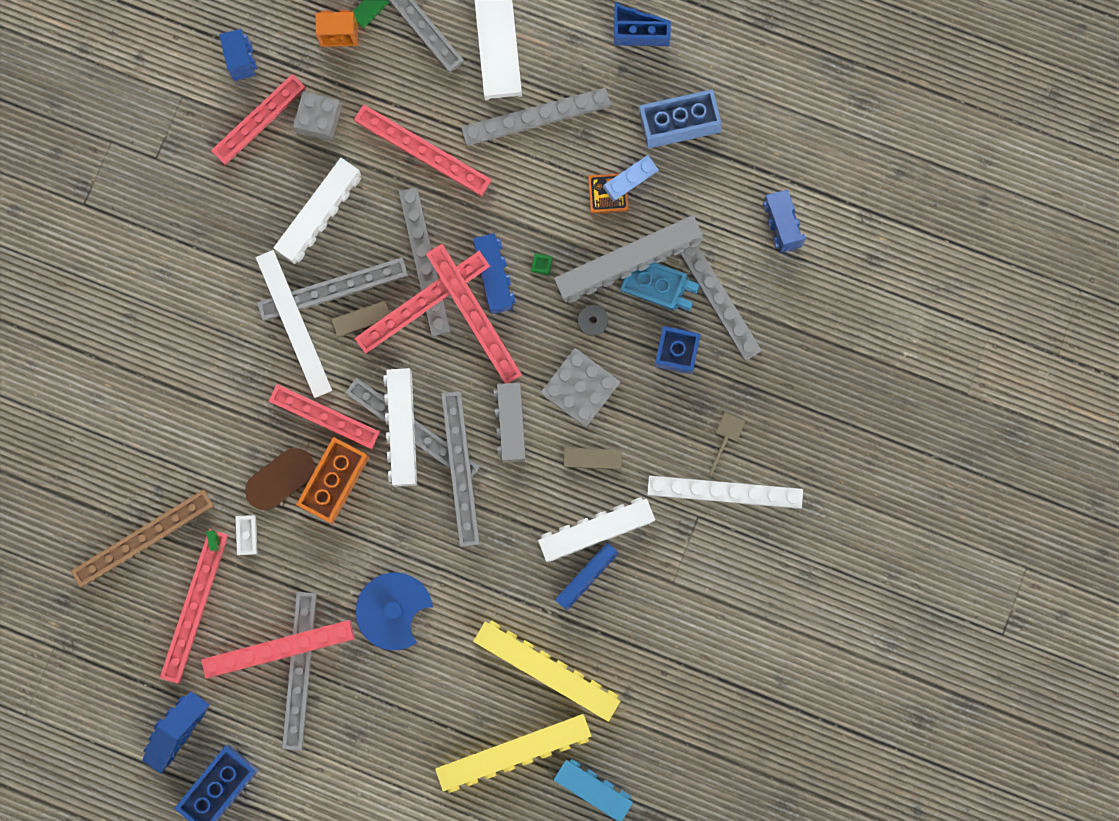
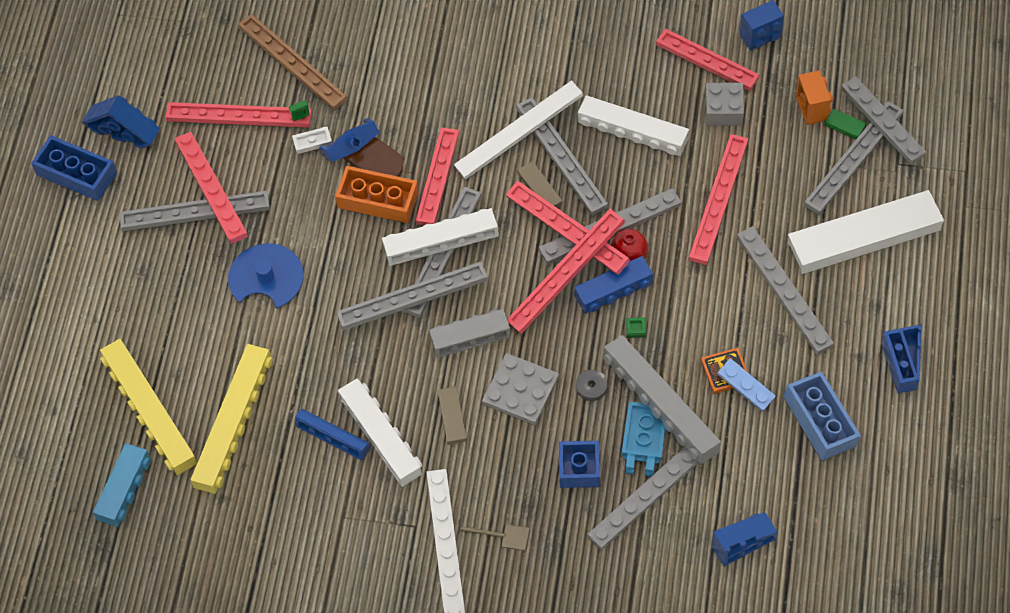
camera: 75 degrees right, 20 degrees down
none -> blue piece [319,118,380,162]
none -> red cylinder [611,229,648,261]

